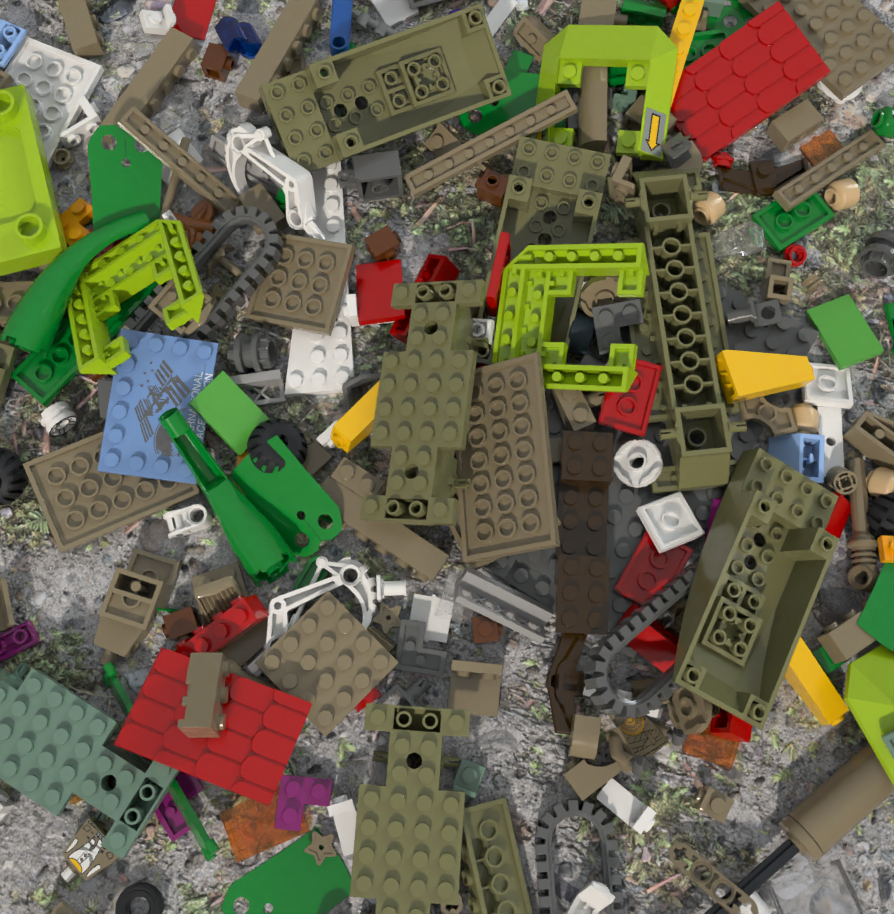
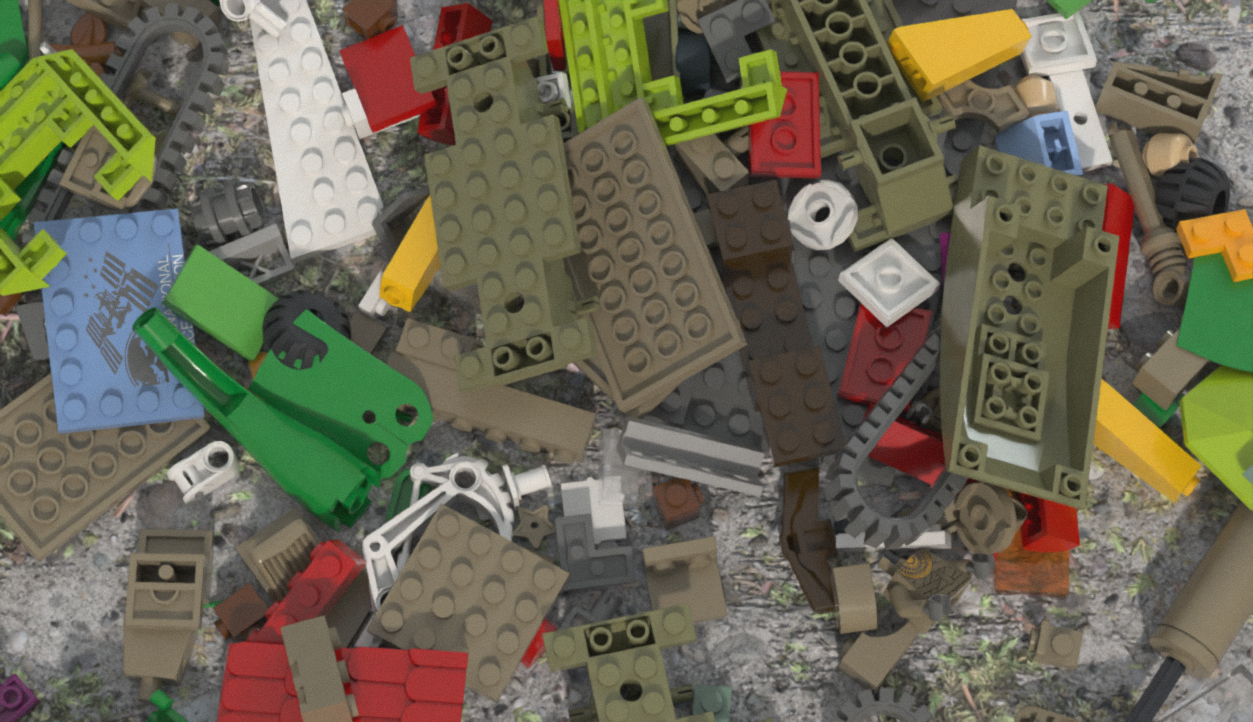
camera: 20 degrees left, 5 degrees down
dark tan plate [245,233,356,336] -> none
white bracket [596,778,656,834] -> none
dark tan wheel [826,466,858,495] -> none

